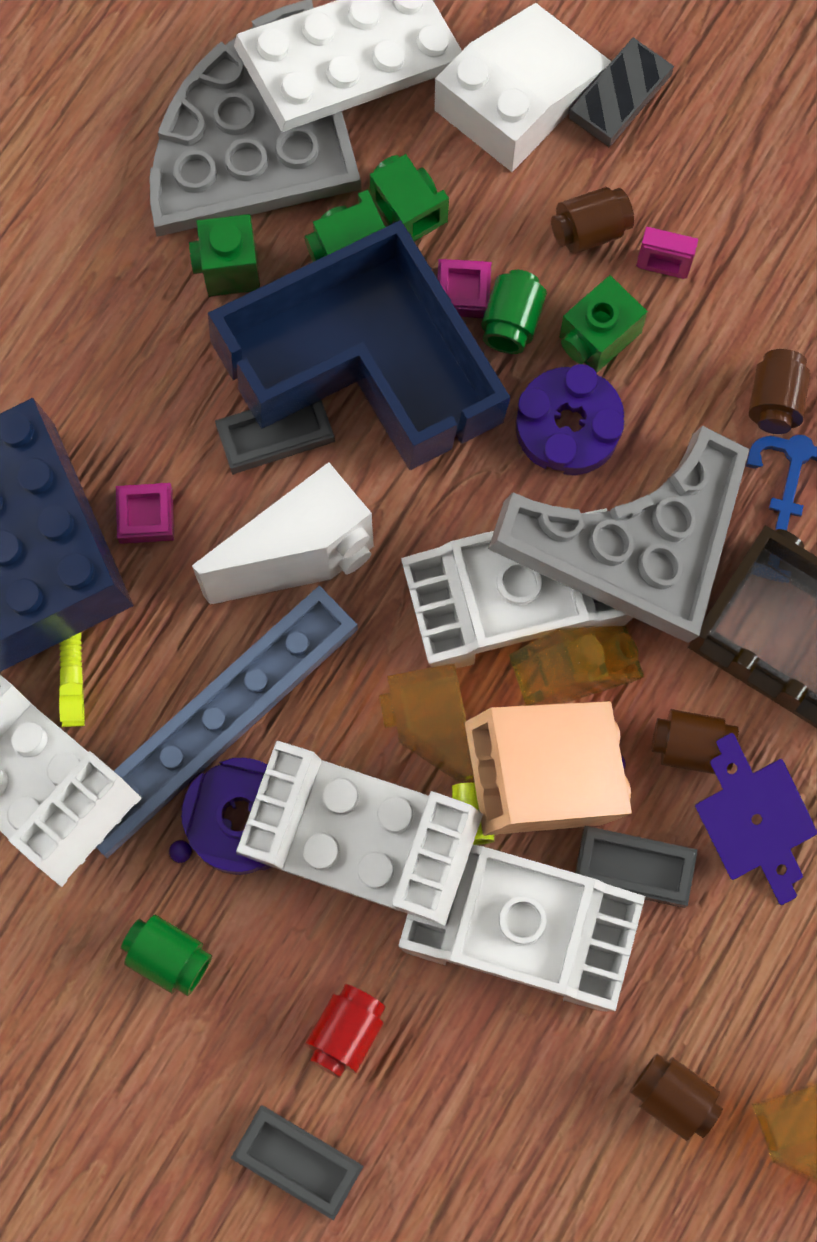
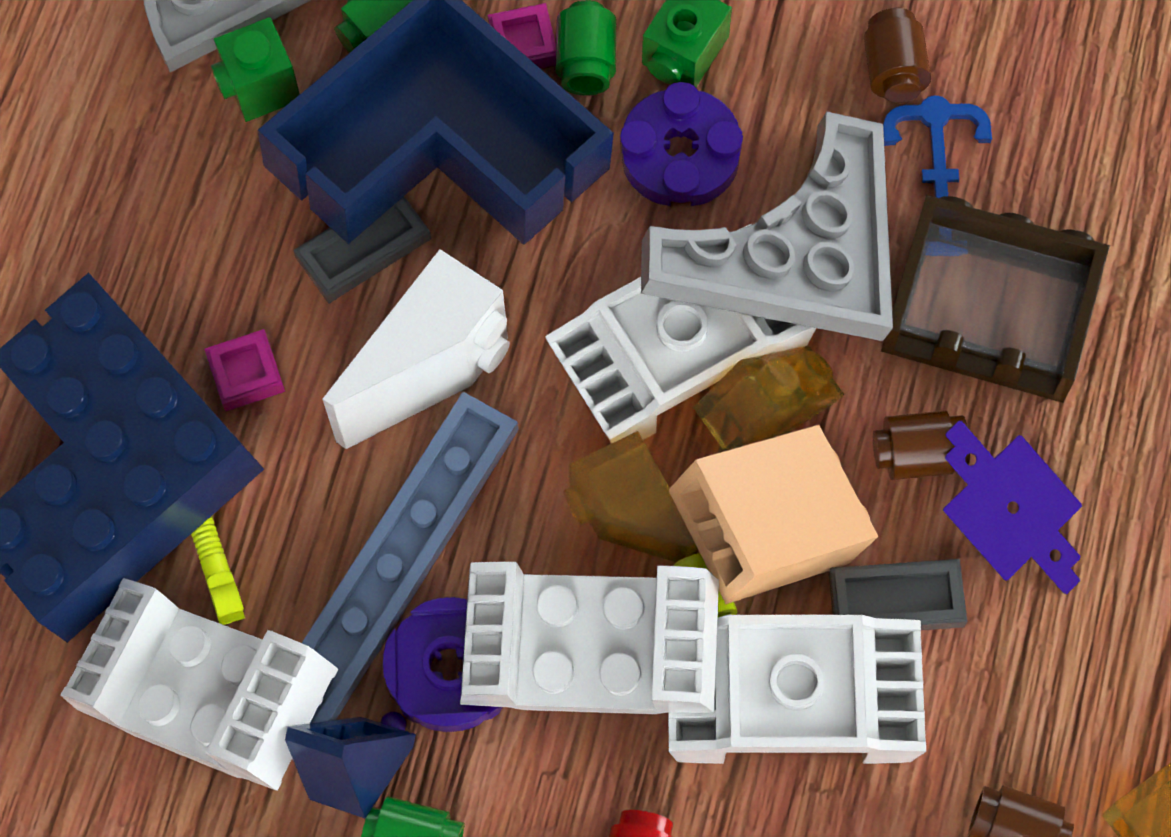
camera: 15 degrees left, 5 degrees down
none -> dark blue slope [285,717,416,818]

